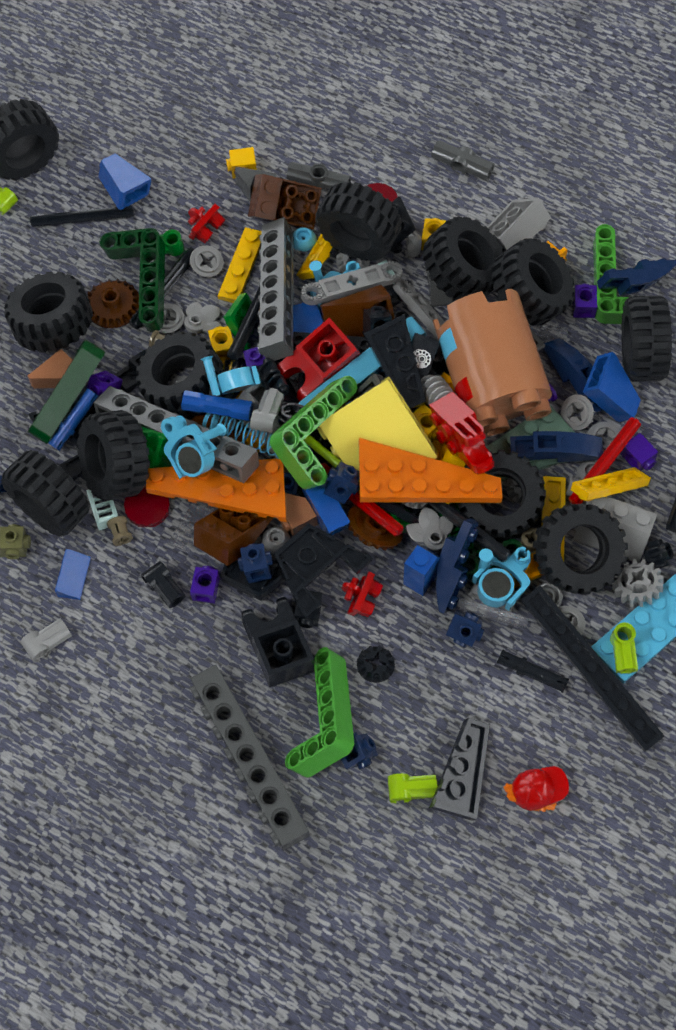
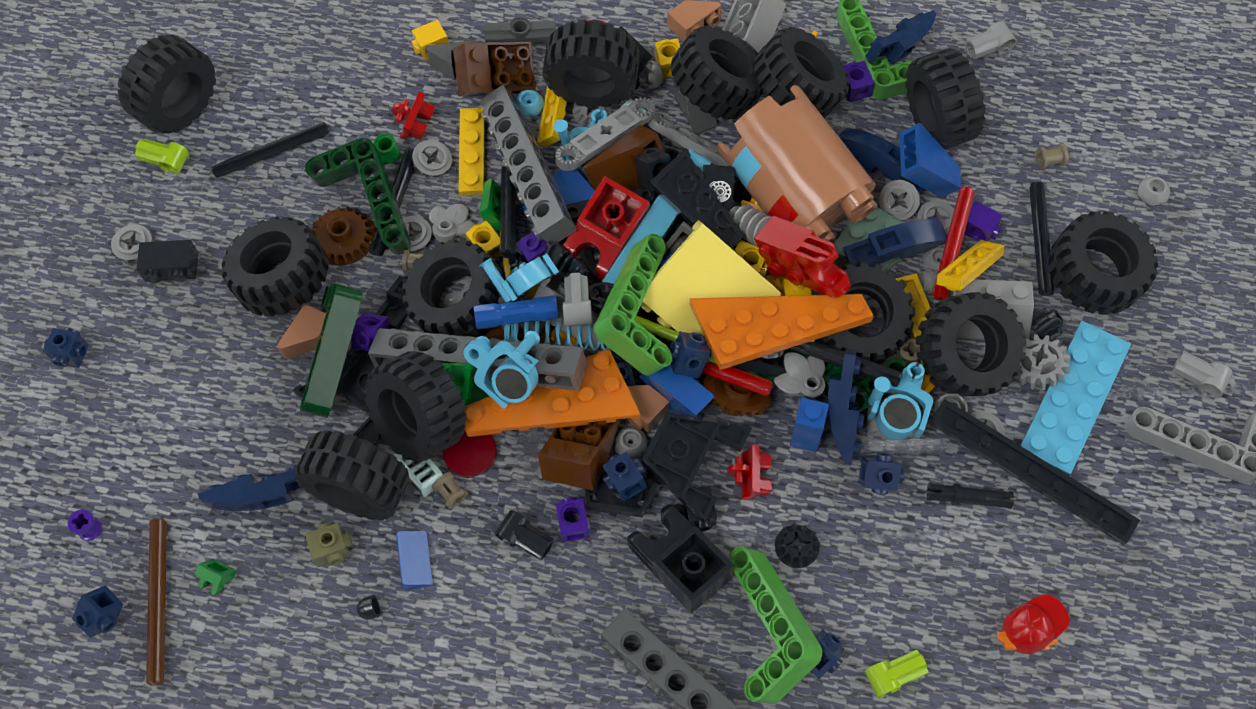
camera: 20 degrees left, 0 degrees up
light grey piece [21,618,72,662] -> none
blue pin [48,388,99,451] -> none
slope [98,153,152,210] -> none
wing [429,718,490,821] -> none
lime piece [610,622,638,674] -> none
none -> black hinge [357,595,380,620]
none -> nougat slope [667,0,722,42]

